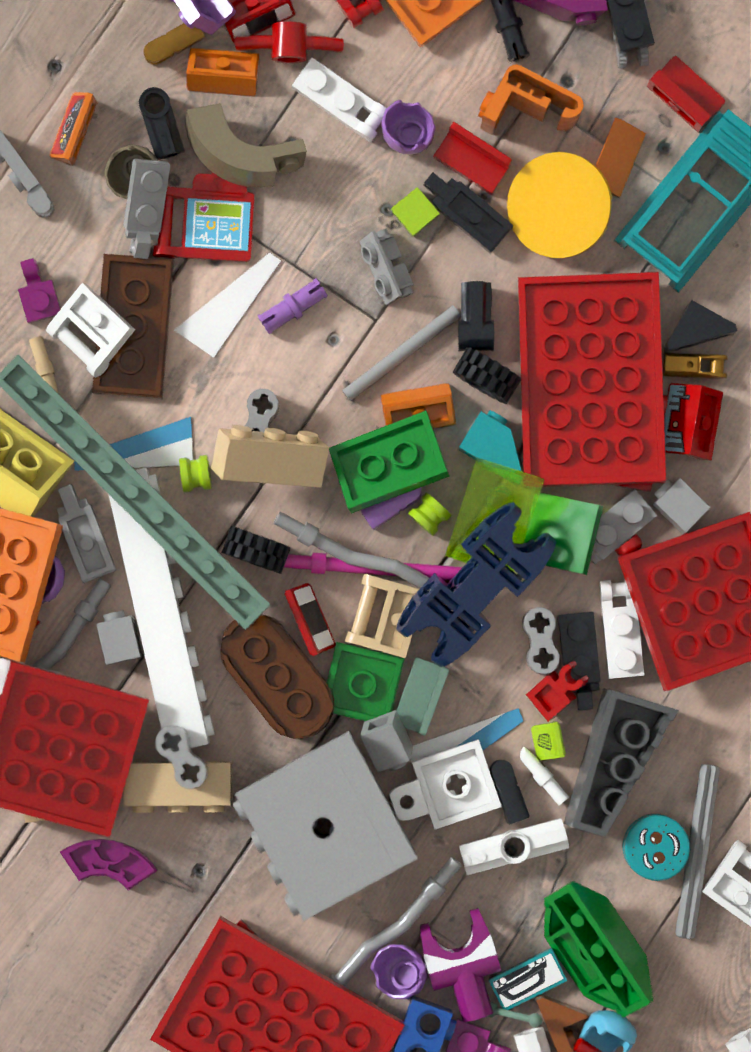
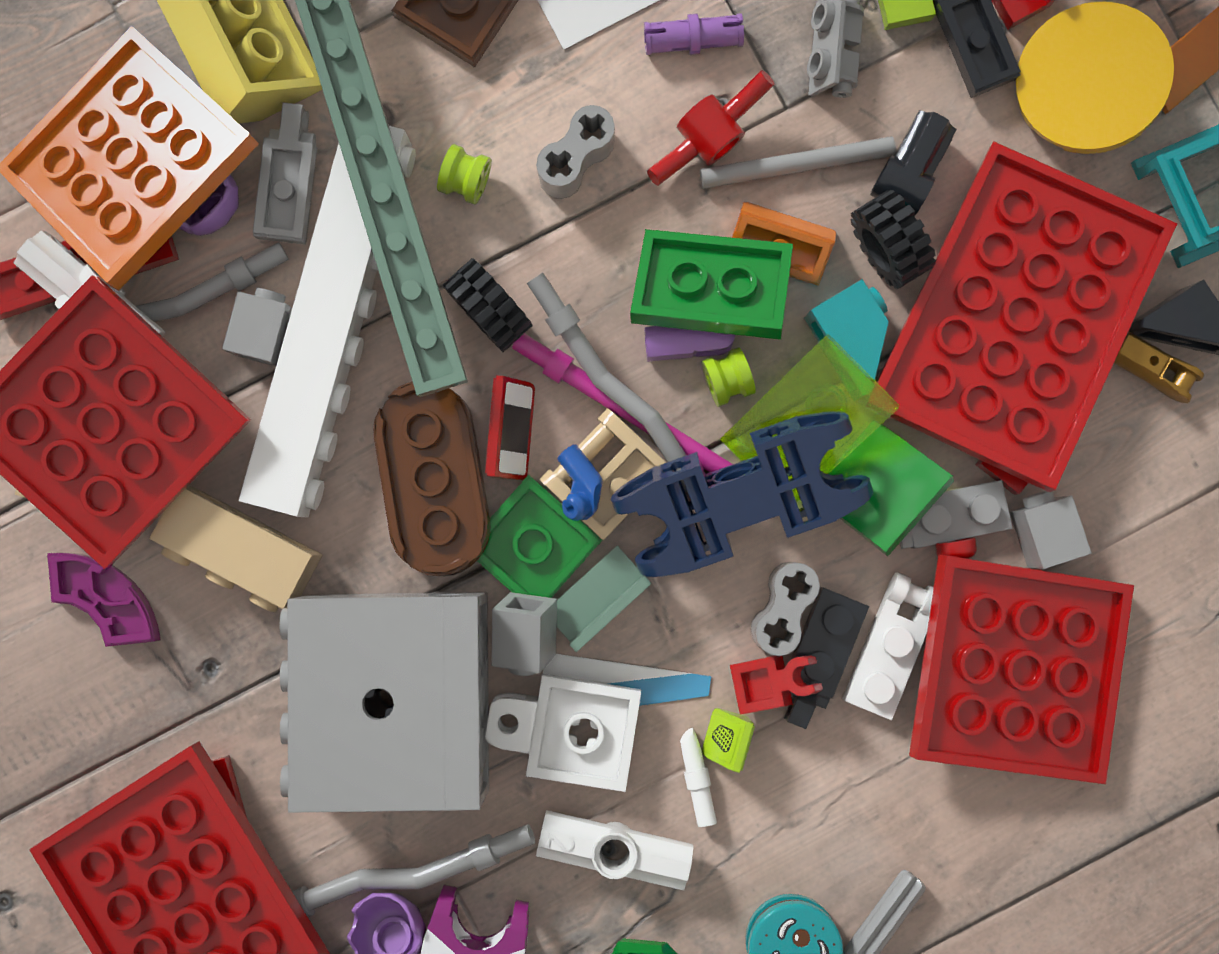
camera: 30 degrees right, 0 degrees up
sticker [74,417,193,471] -> none
light grey axle [155,725,209,789] -> none
tan brick [211,425,329,488] -> none
black bar [489,760,530,824] -> none
dark grey wedge [564,688,679,837] -> none
red panel [664,383,723,461] -> none
none -> blue arm [557,444,603,521]
none -> red piece [647,70,775,186]

